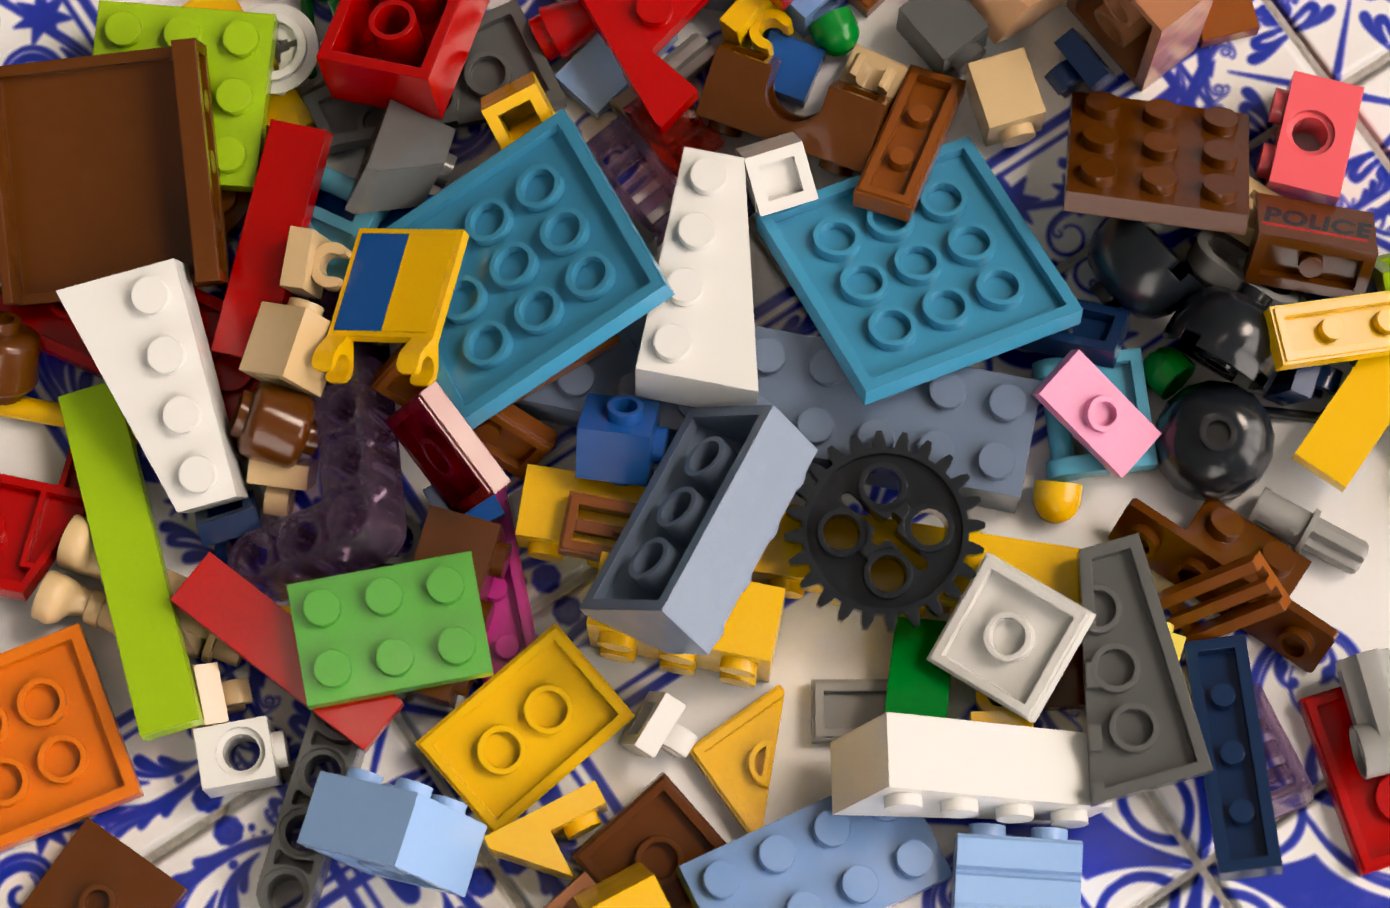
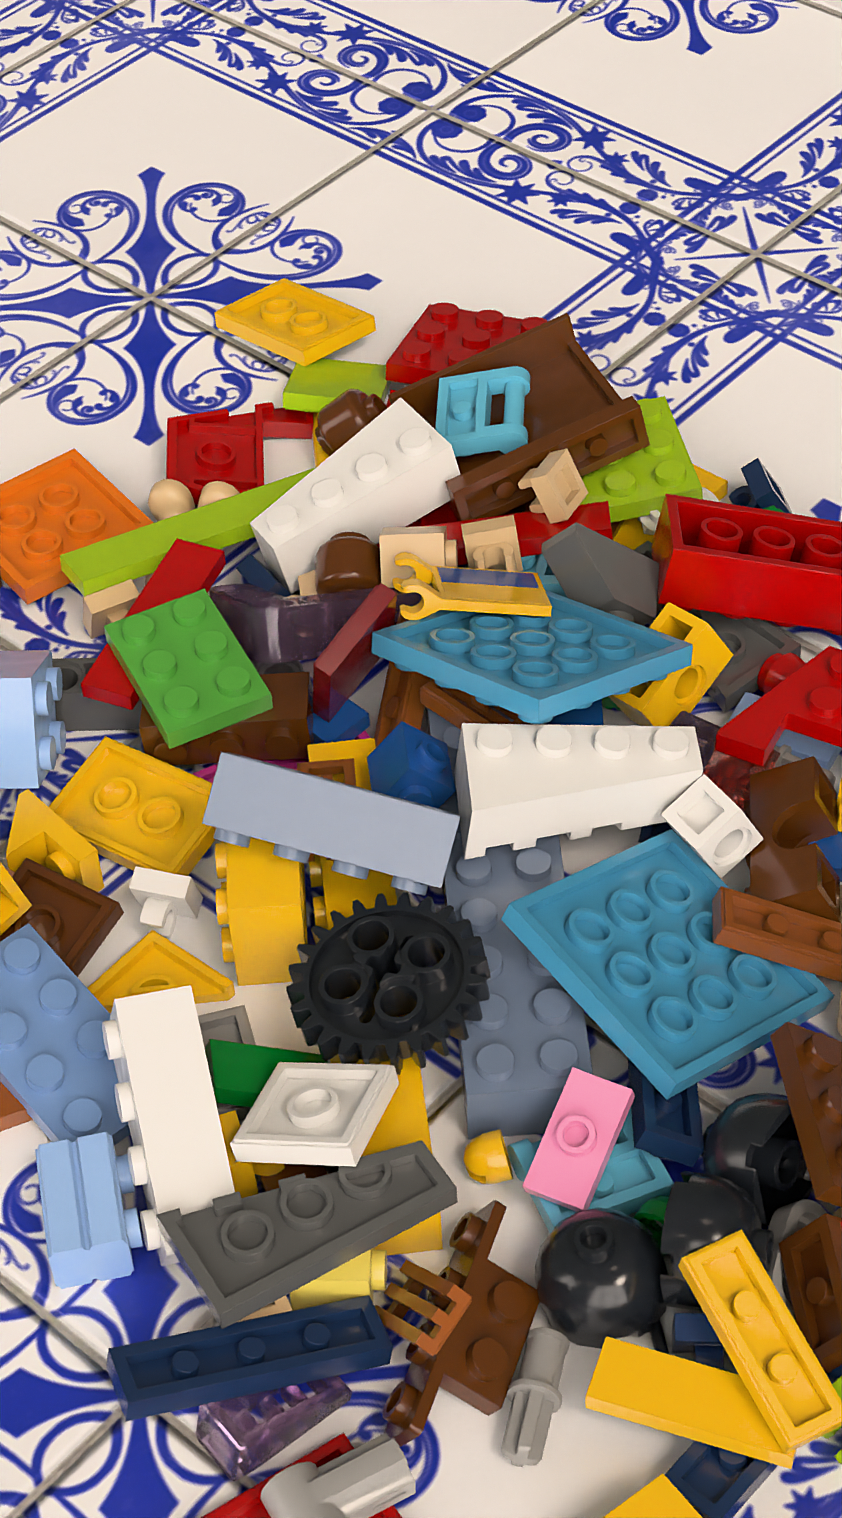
camera: 75 degrees right, 30 degrees down
white brick [193,715,291,798] -> none
none -> medium azure plate [435,366,530,457]
none -> tan tile [518,448,588,524]

